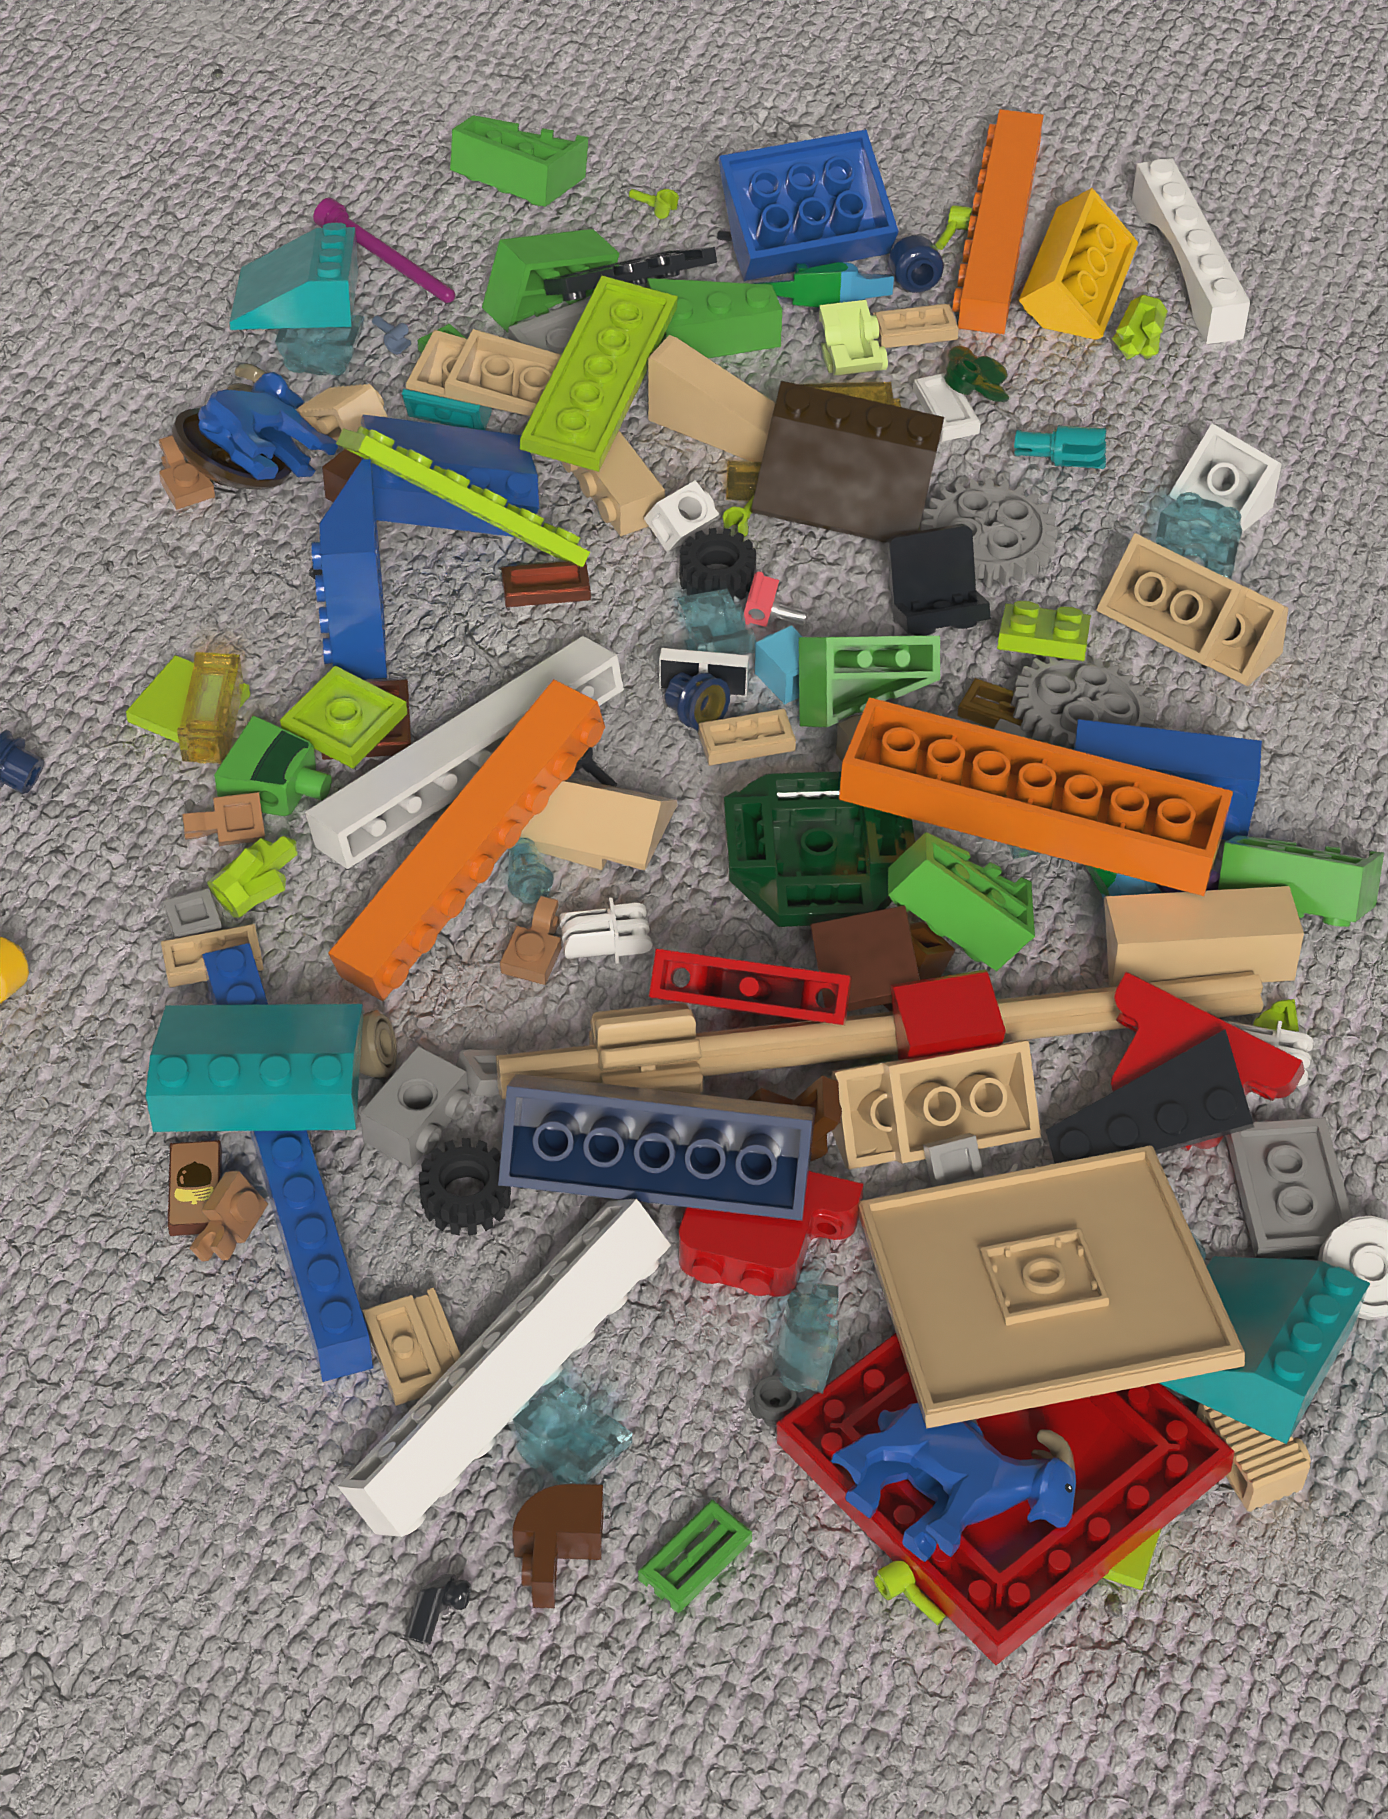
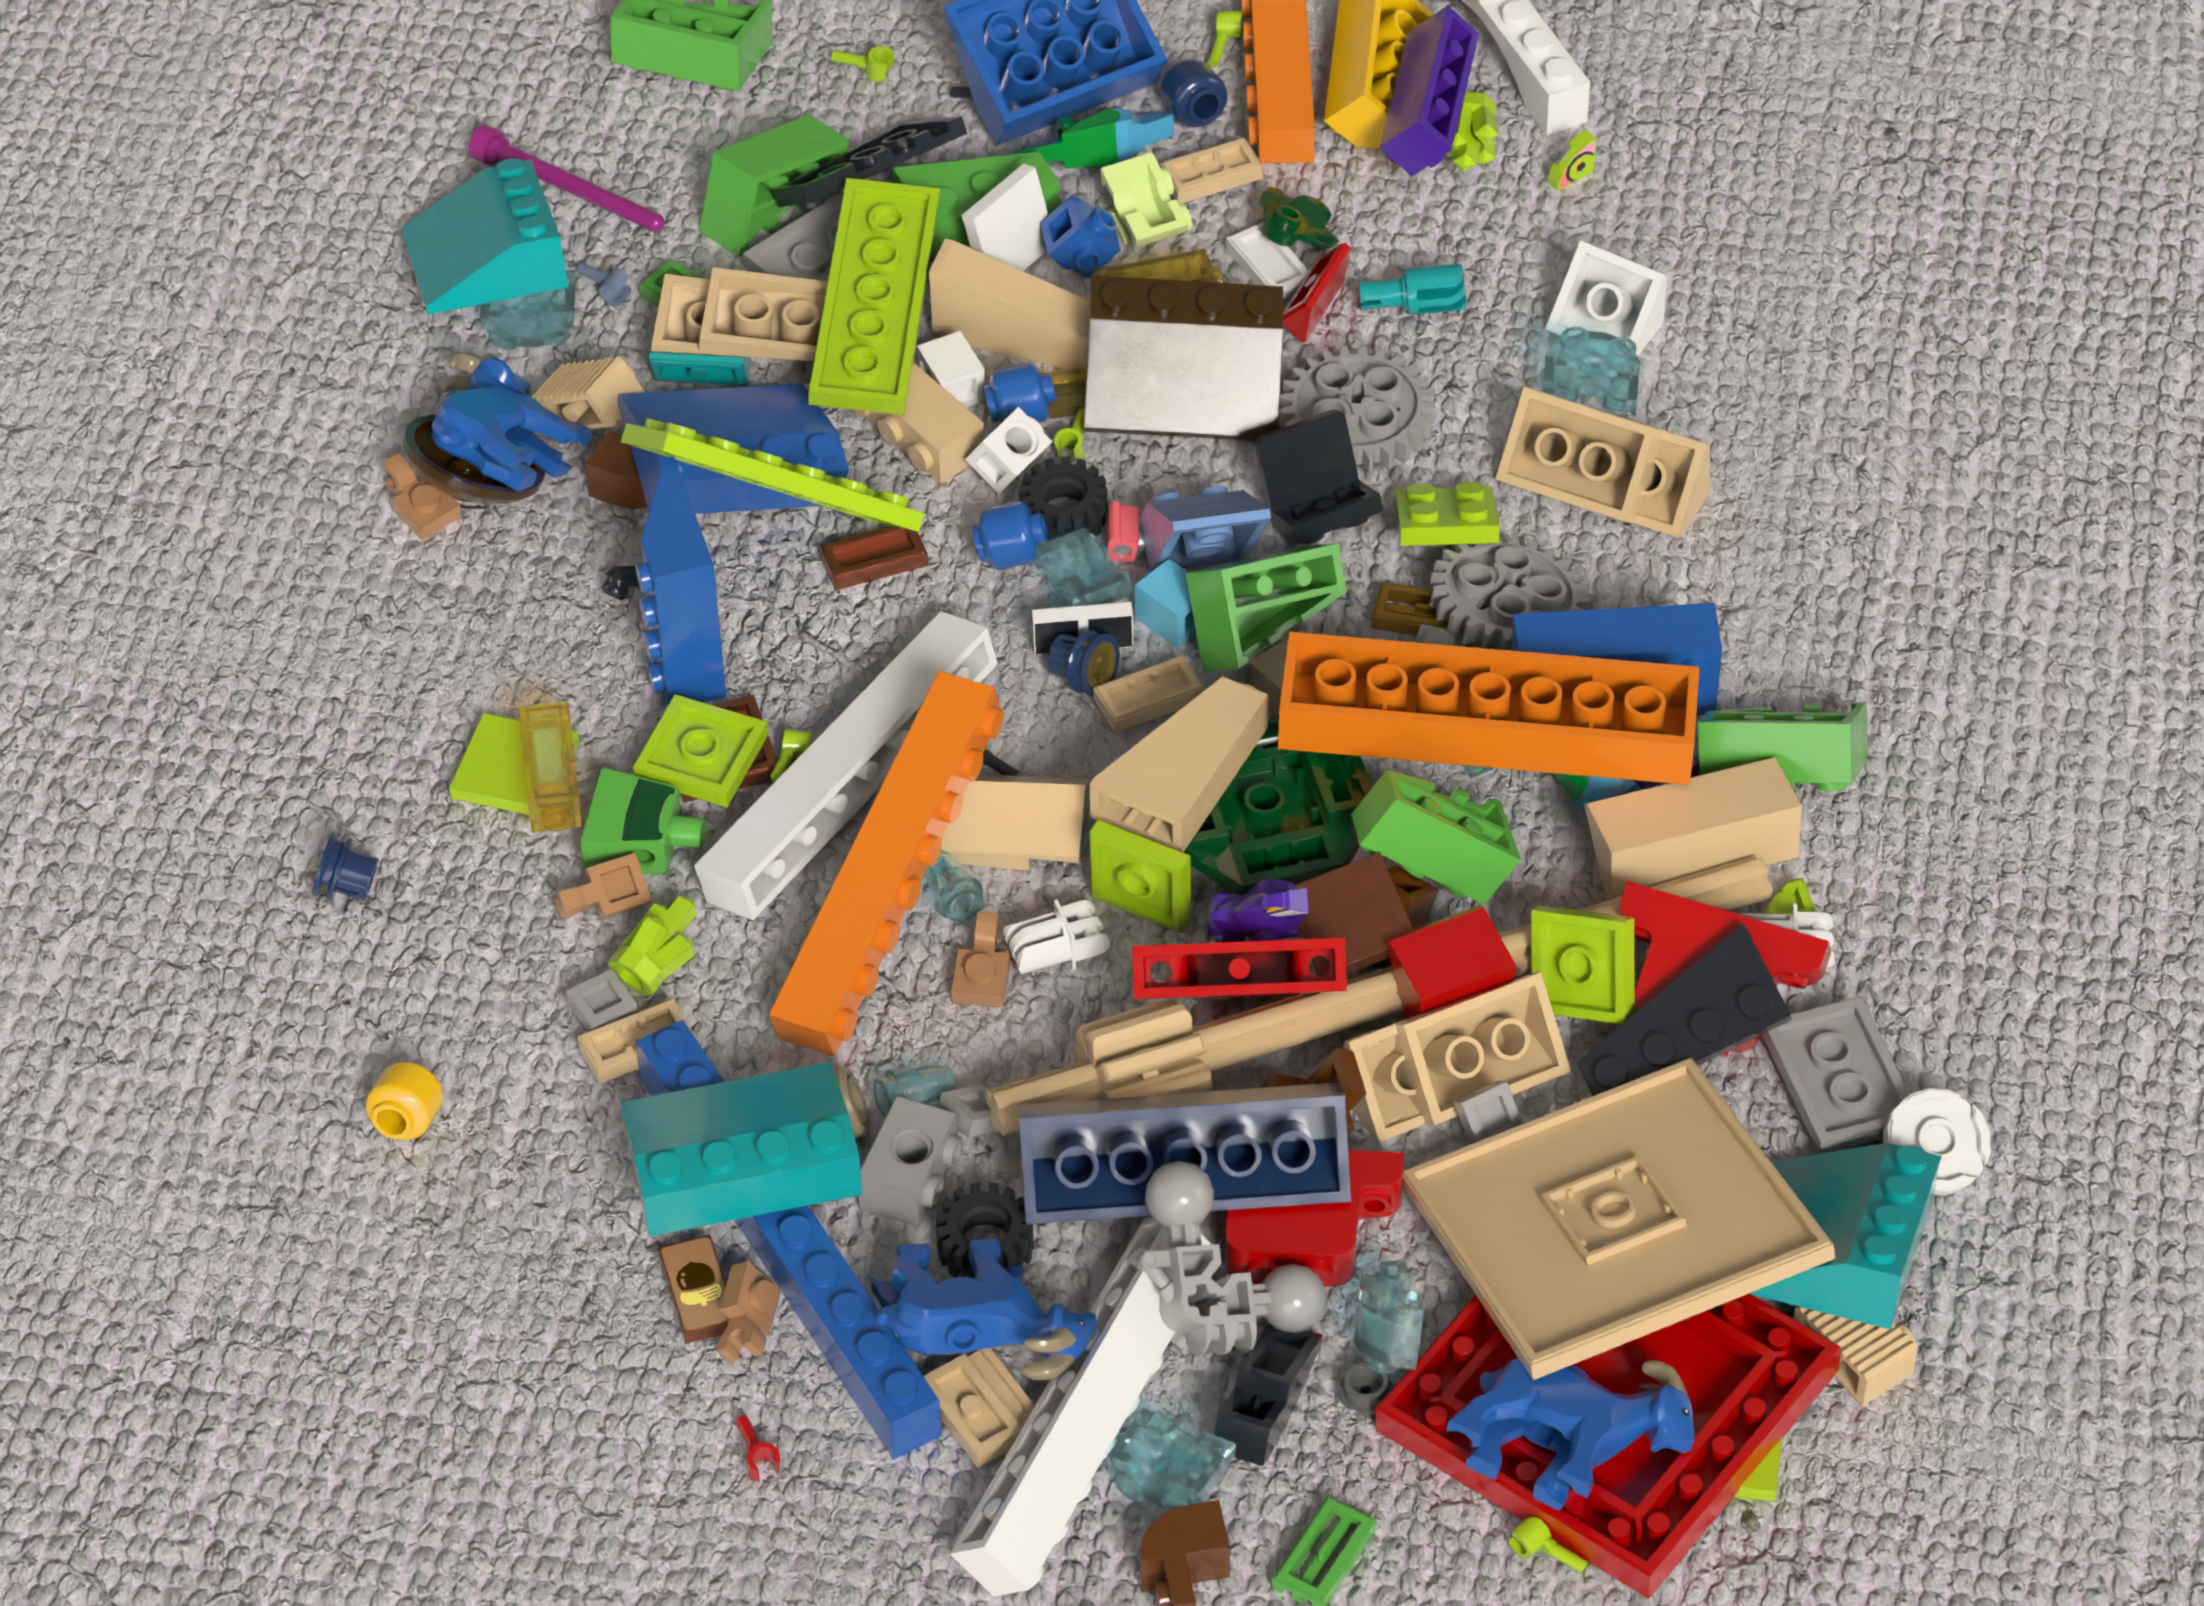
camera: 10 degrees left, 0 degrees up
none -> red hand [736,1415,780,1481]
none -> lime hand [770,729,811,782]
none -> blue animal [871,1238,1097,1380]
none -> clear light blue cone [873,1065,956,1119]
none -> white brick [917,331,986,408]
none -> white tile [962,163,1049,271]
none -> blue head [972,501,1048,570]
none -> blue head [983,362,1057,423]
none -> blue brick [1040,195,1121,279]
none -> tan slope [1090,676,1268,853]
none -> lime tile [1090,820,1191,933]
none -> light grey piece [1135,1161,1327,1356]
none -> medium blue slope [1140,486,1271,571]
none -> dark purple animal [1207,879,1309,942]
none -> black slope [1211,1323,1323,1466]
none -> red slope [1283,243,1351,343]
none -> dark purple brick [1379,5,1479,177]
none -> lime plate [1531,905,1635,1024]
none -> lime tile [1547,130,1596,191]

